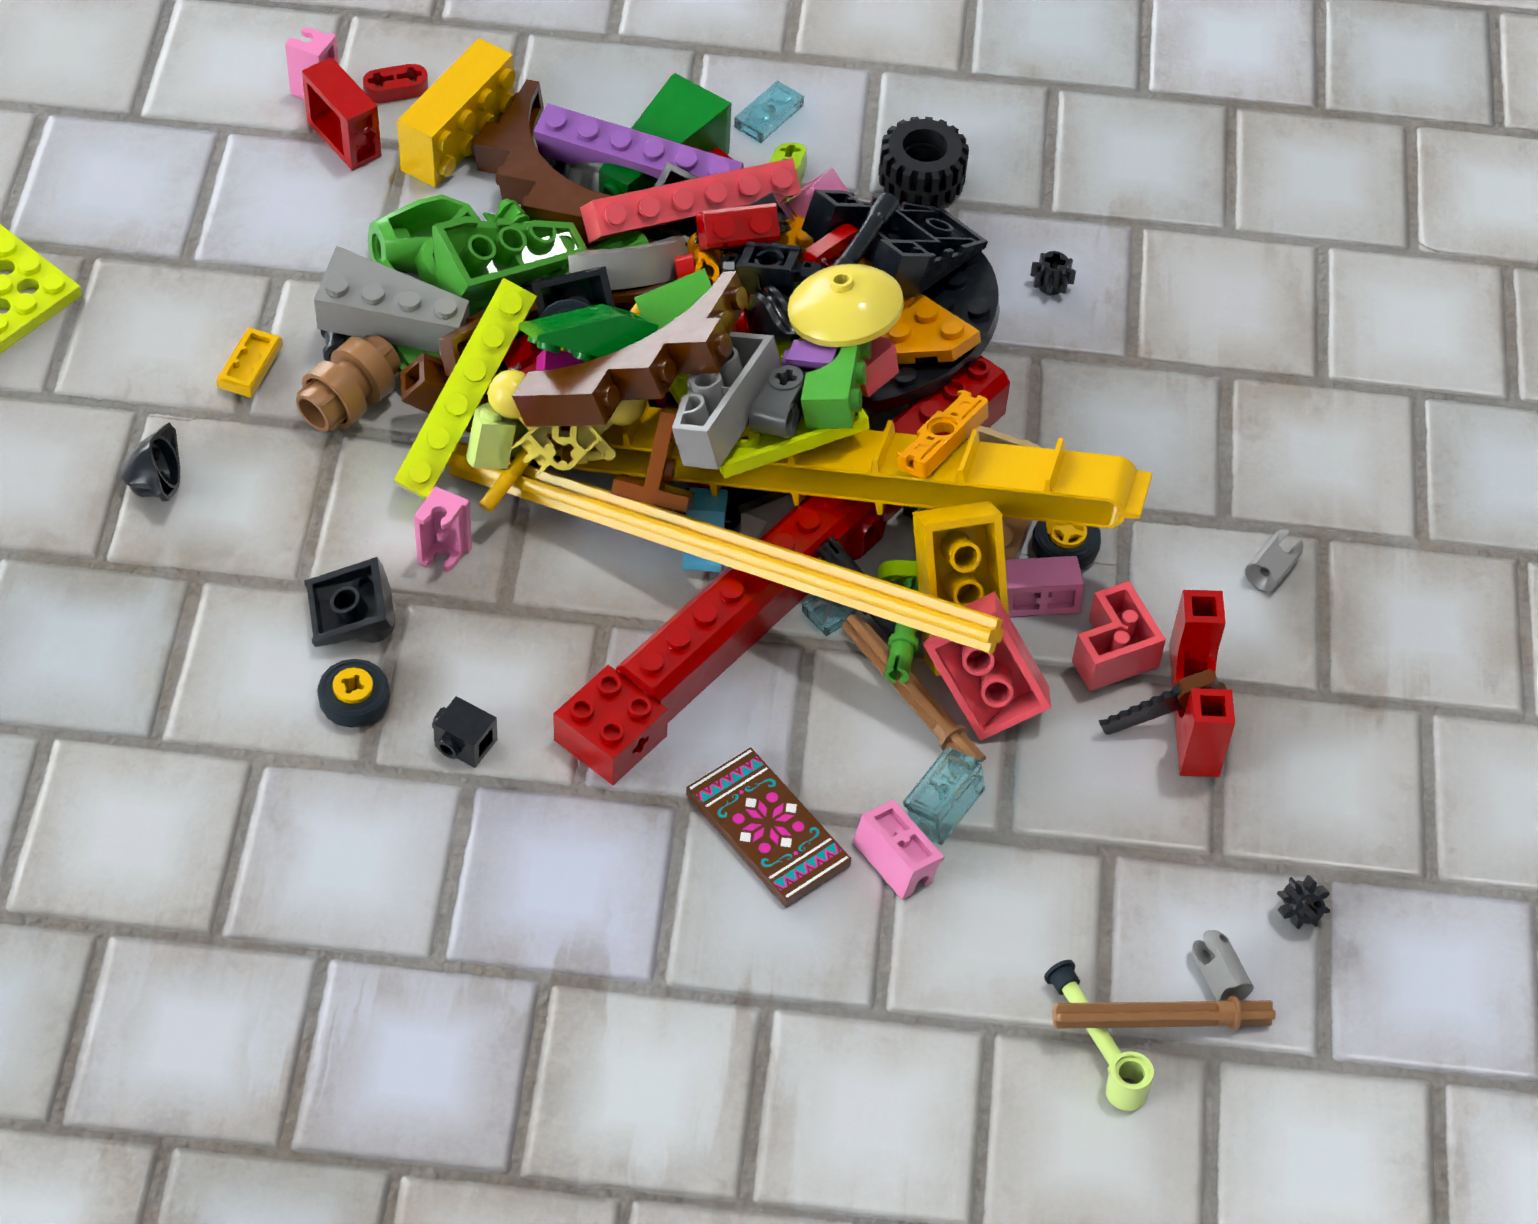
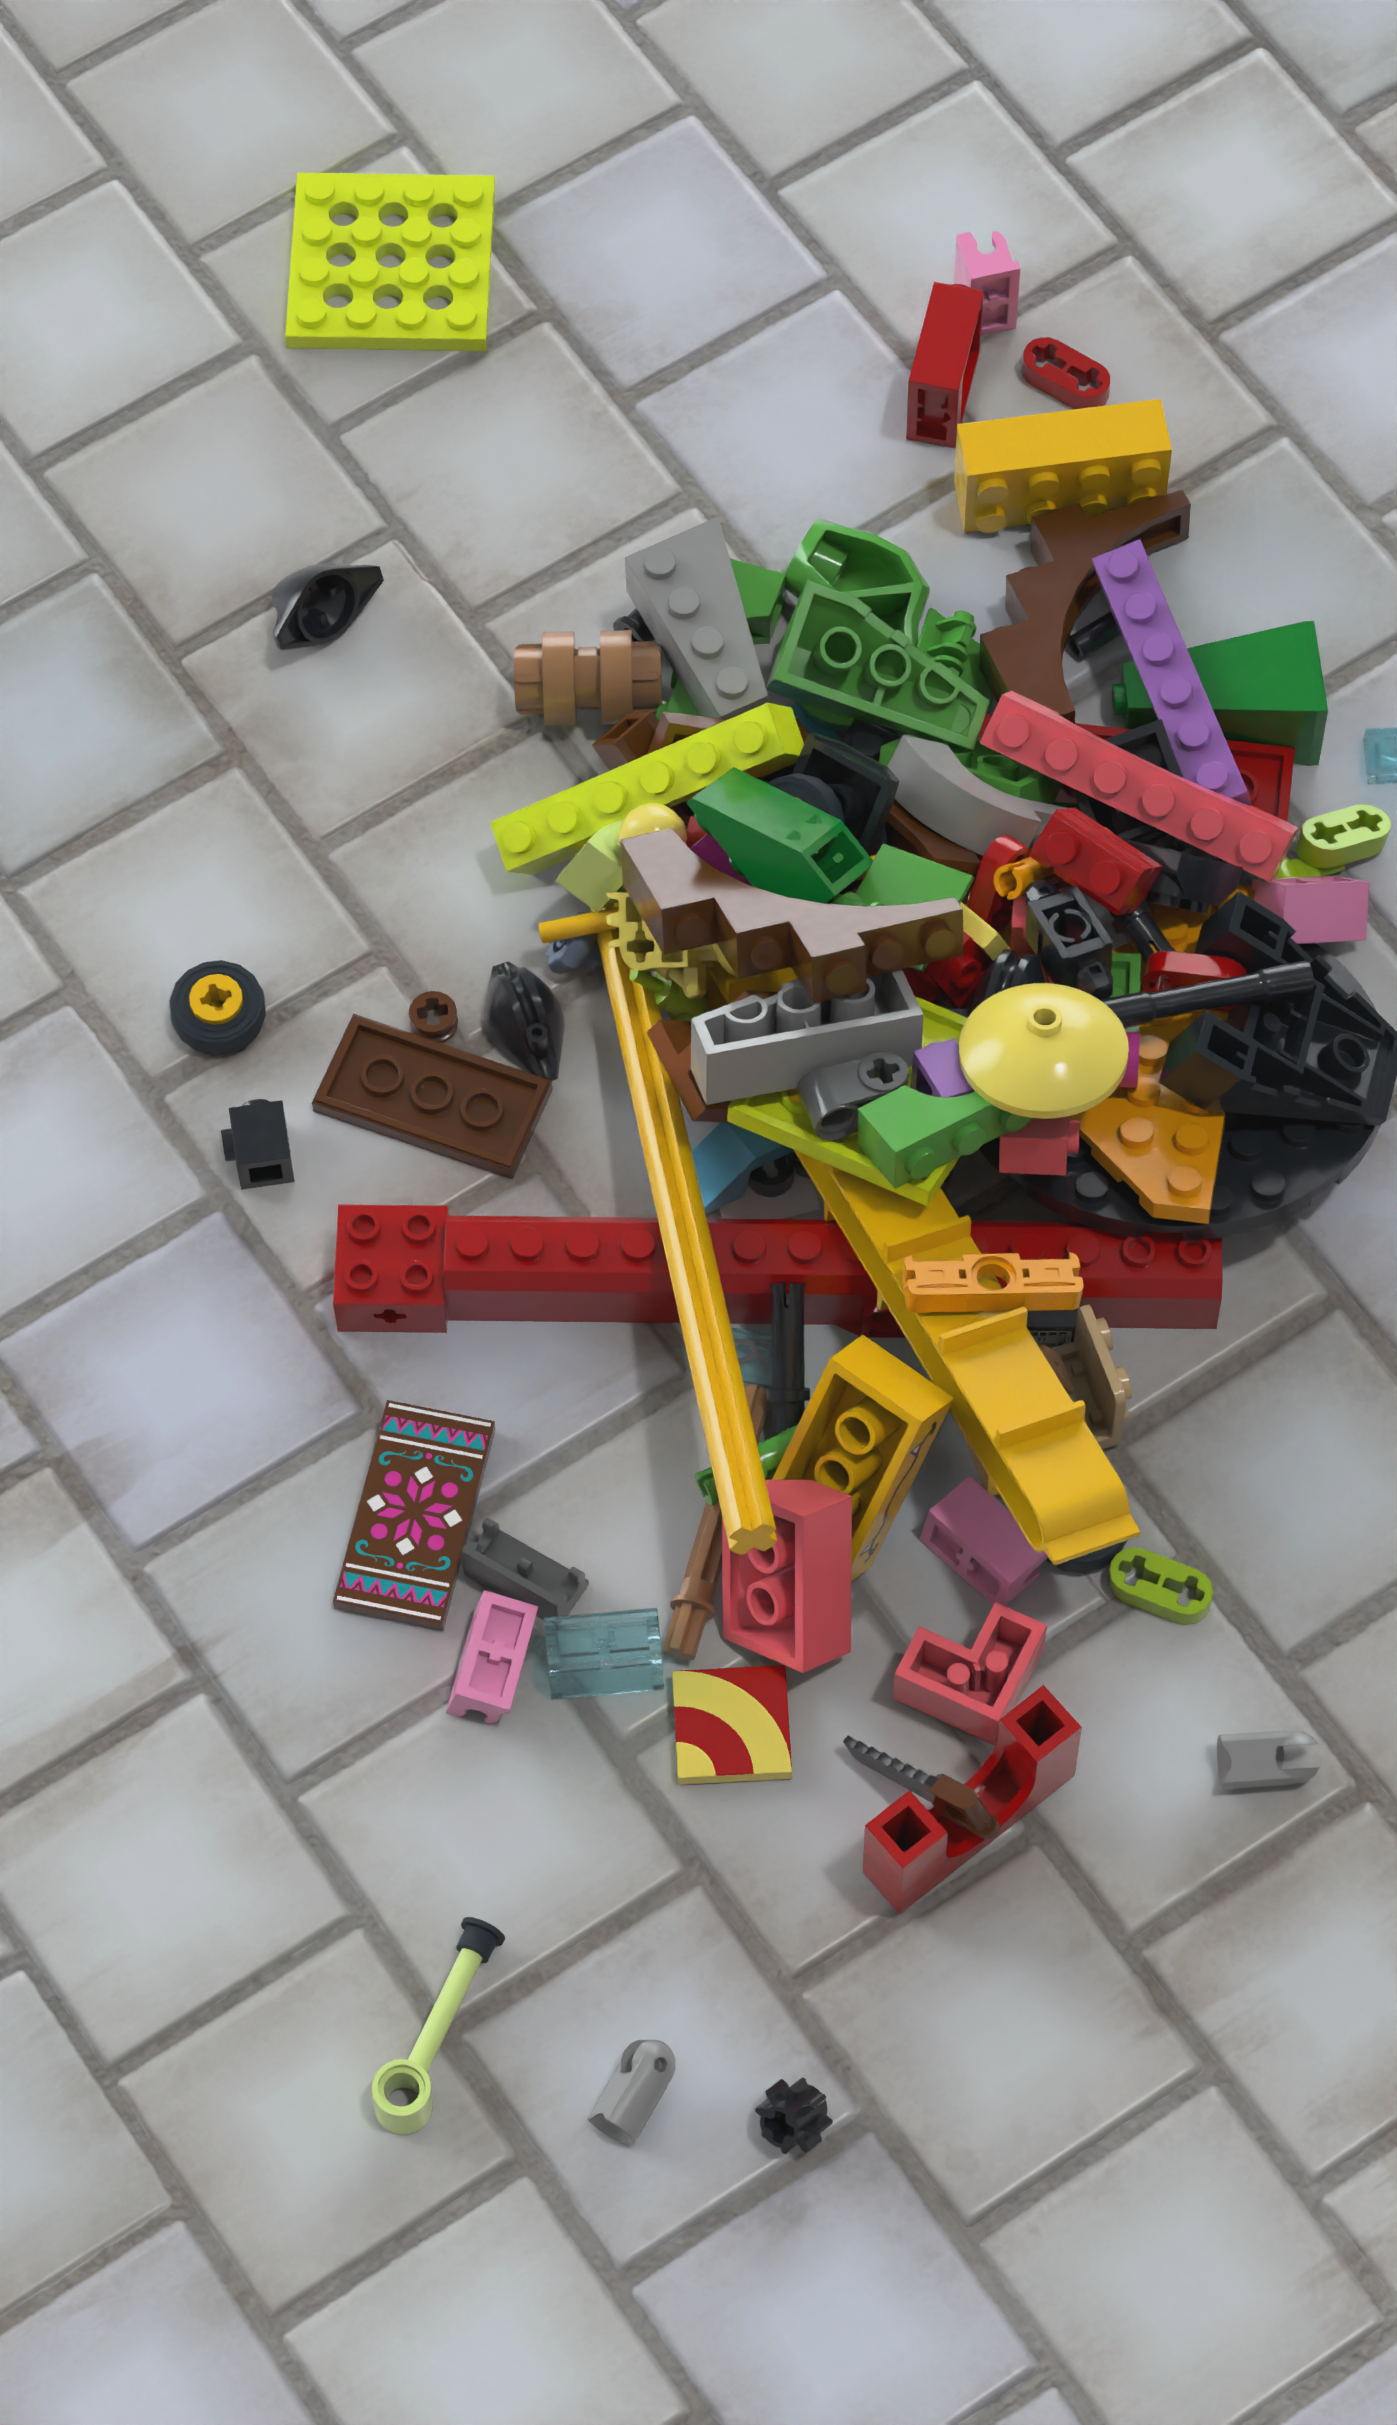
camera: 55 degrees right, 10 degrees up
yellow plate [216,327,283,398] -> none
black slope [304,557,396,647] -> none
bright pink hinge [414,486,472,572] -> none
medium nougat axle [1052,996,1276,1031] -> none
none -> reddish brown tile [312,1013,553,1179]
none -> reddish brown bush [409,991,458,1043]
none -> dark grey hinge [461,1518,589,1629]
none -> black hat [484,961,565,1081]
none -> sand blue piece [545,912,601,974]
none -> lime piece [629,969,708,1021]
none -> tile [672,1665,792,1785]
none -> lime beam [1108,1547,1213,1625]

